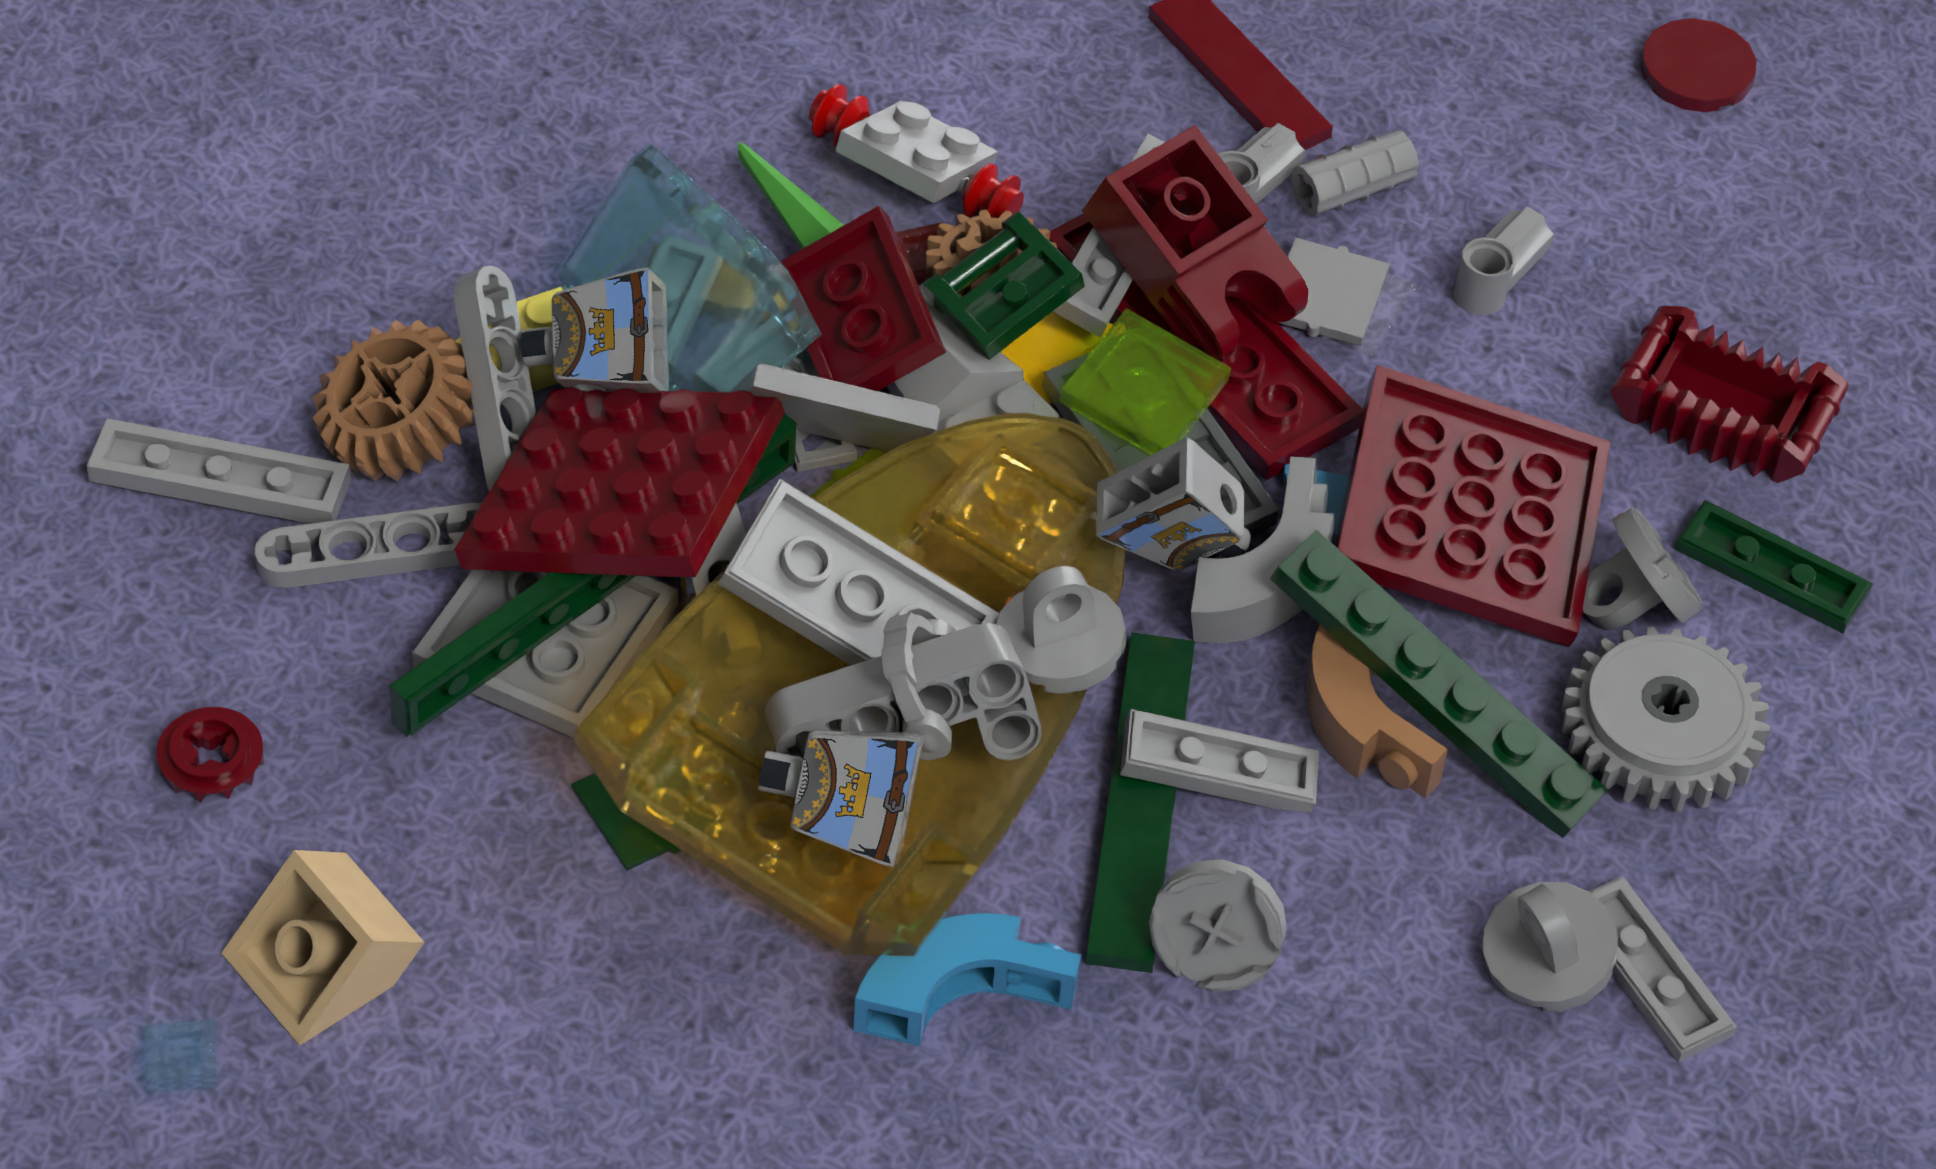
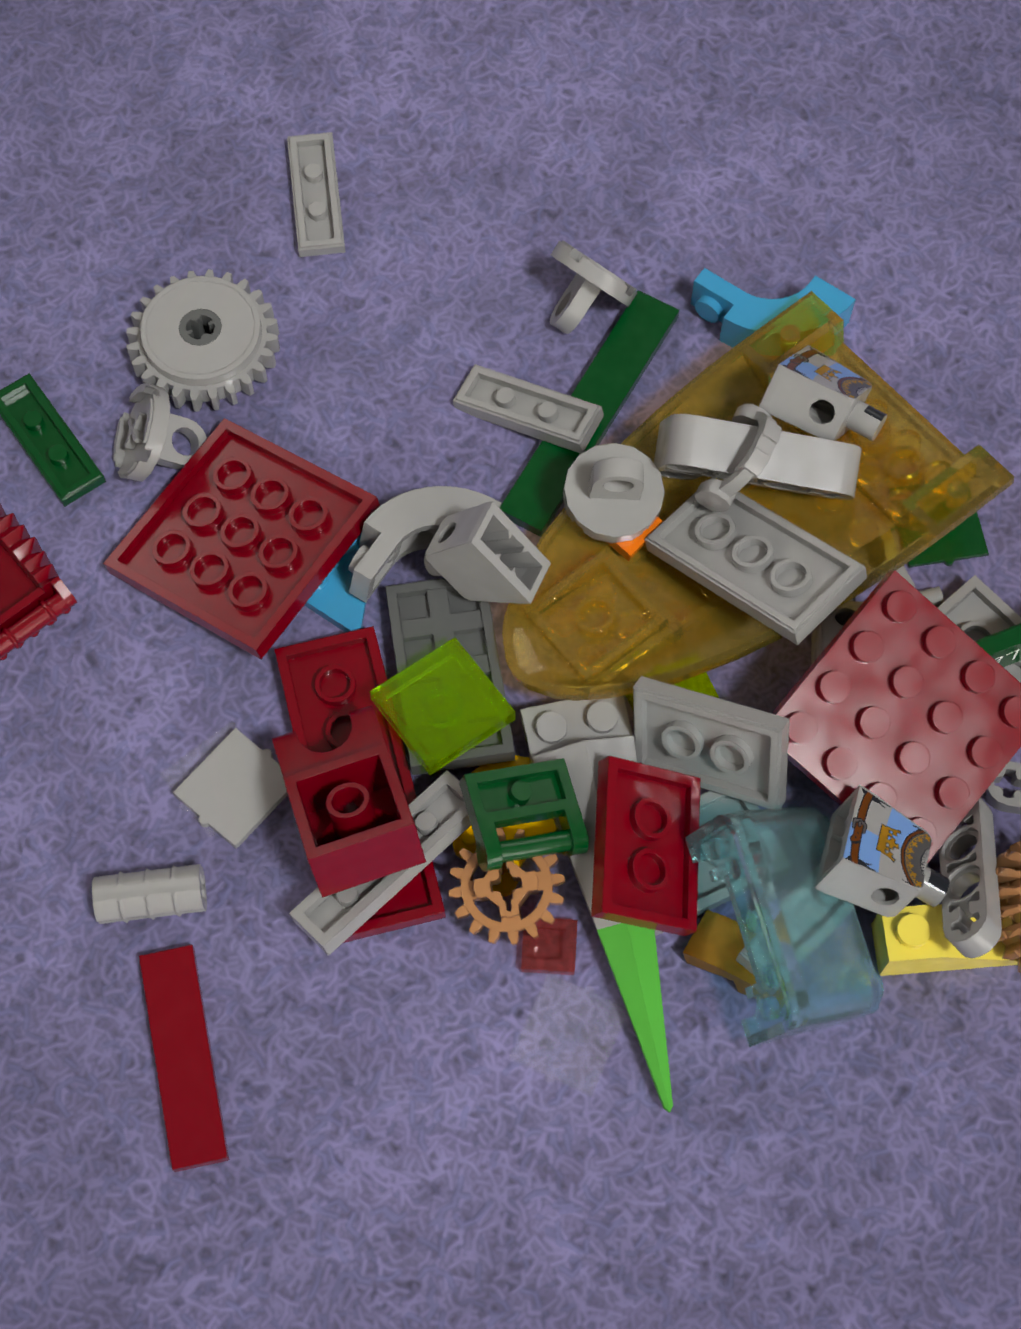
camera: 155 degrees left, 15 degrees up
light grey plate [809,84,1024,218] -> none
light grey piece [1218,123,1305,204] -> none
dark green plate [1270,530,1608,838] -> none
medium nougat arch [1306,624,1448,798] -> none
light grey piece [1453,207,1554,315] -> none
light grey tile [1483,881,1618,1012] -> none

